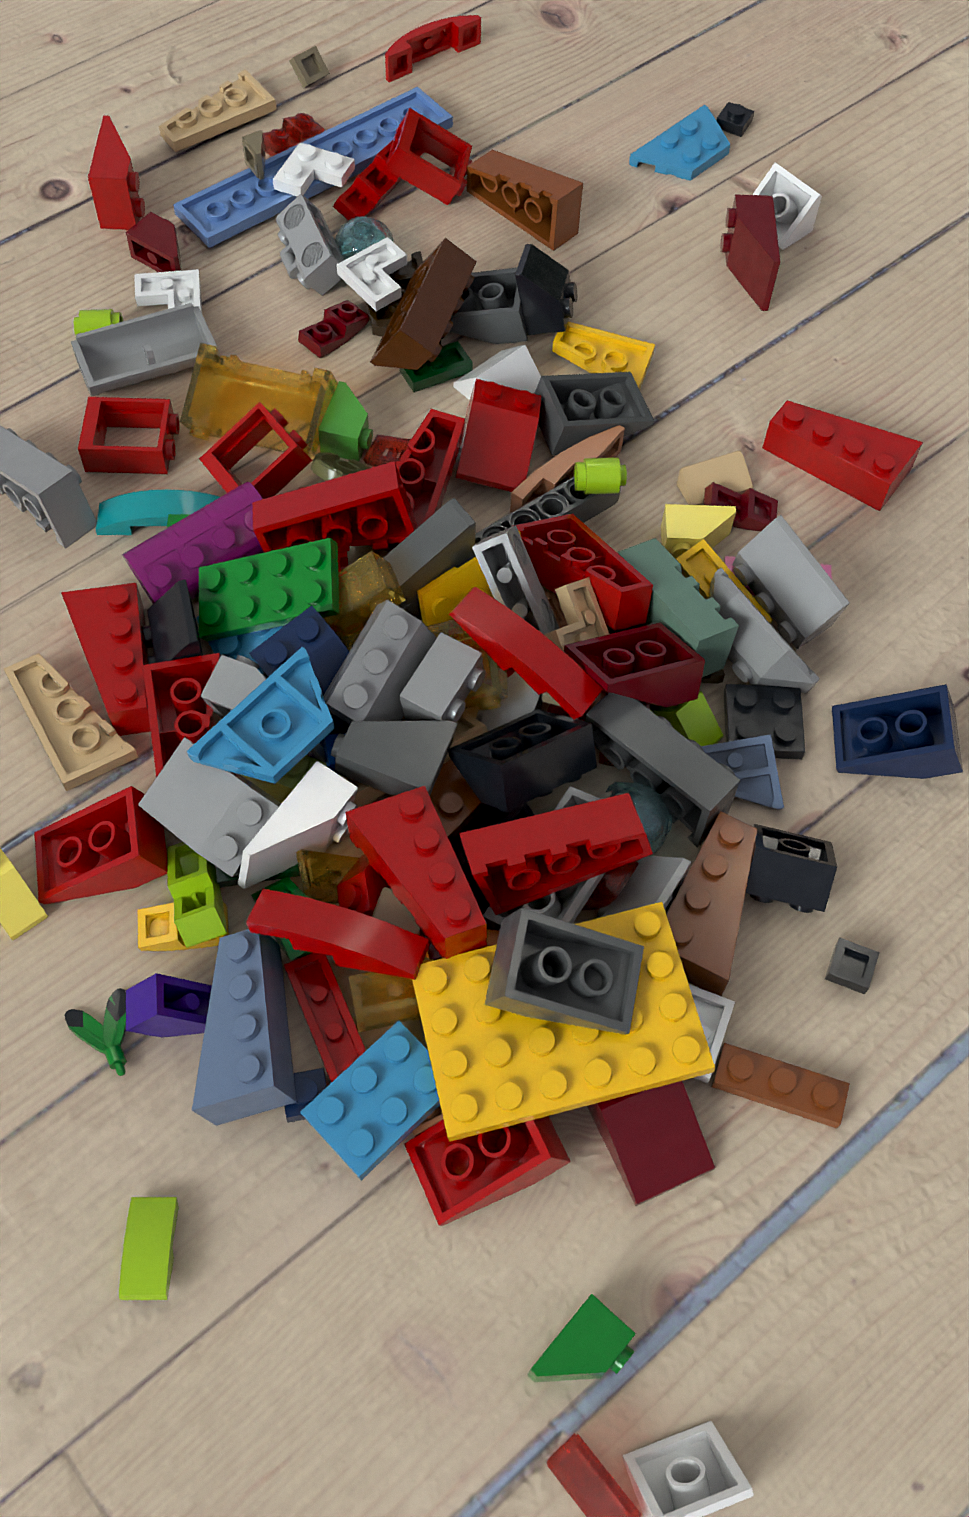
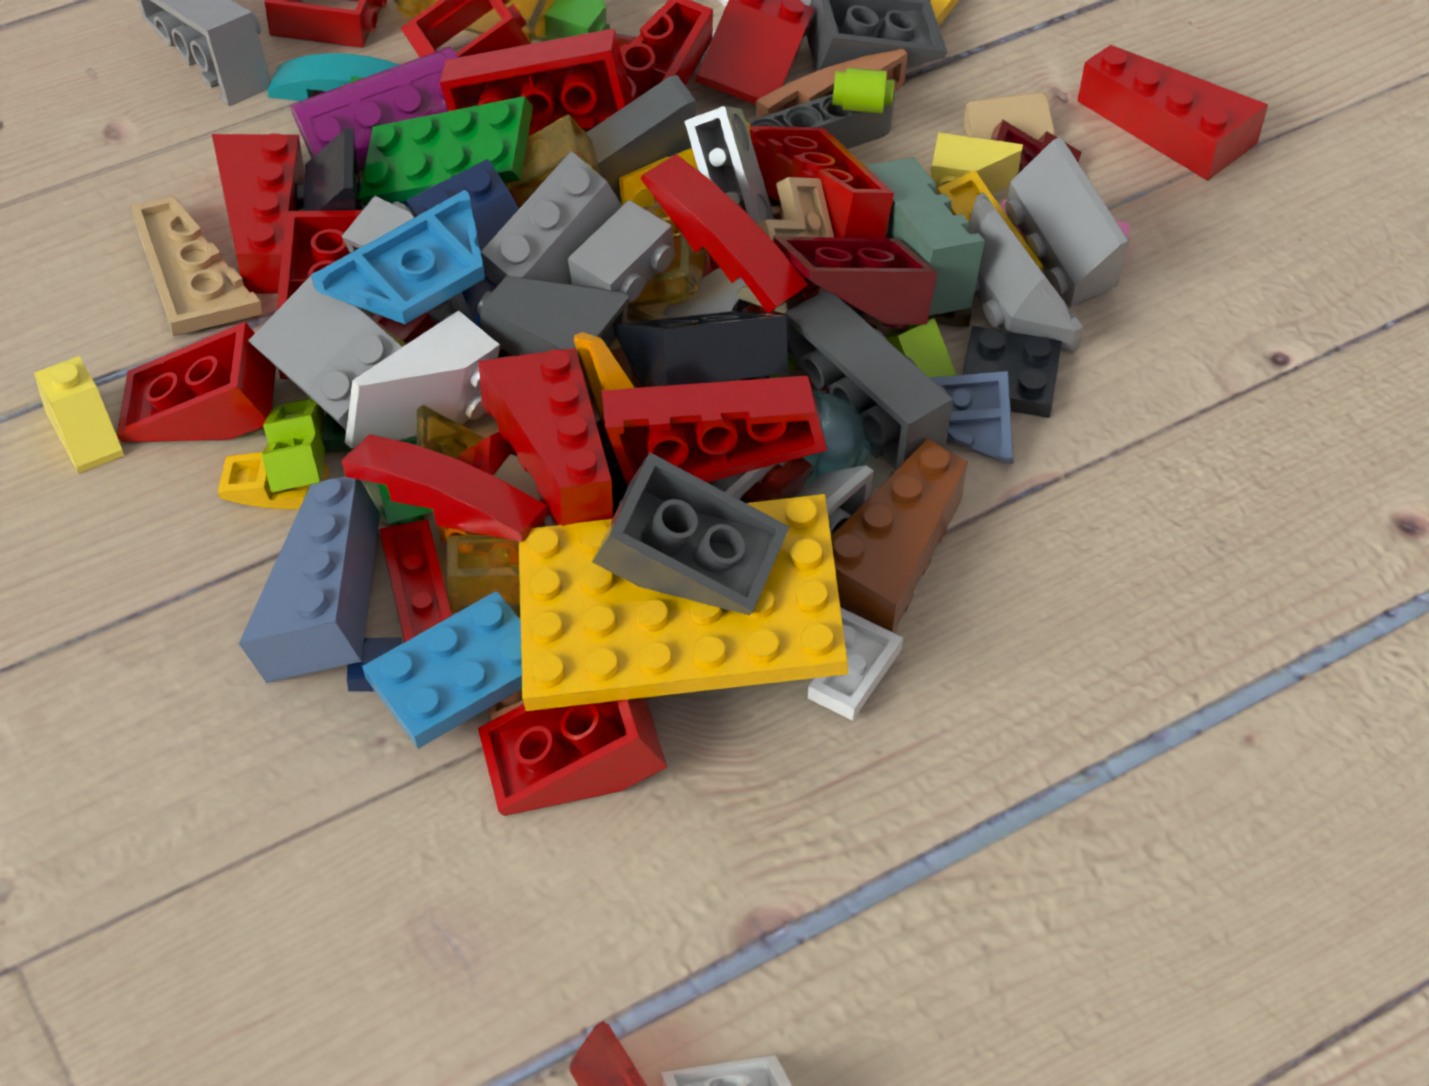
camera: 10 degrees right, 10 degrees down
green piece [64,988,127,1076] -> none
lime slope [119,1197,179,1300] -> none
dark purple slope [126,973,212,1038] -> none
green slope [527,1294,636,1382] -> none
dark red slope [587,1081,715,1206] -> none
dark orange plate [711,1043,850,1128] -> none
black slope [745,824,837,913] -> none
black plate [825,938,880,994] -> none
dark blue slope [832,684,963,779] -> none
none -> light orange slope [573,332,635,425]

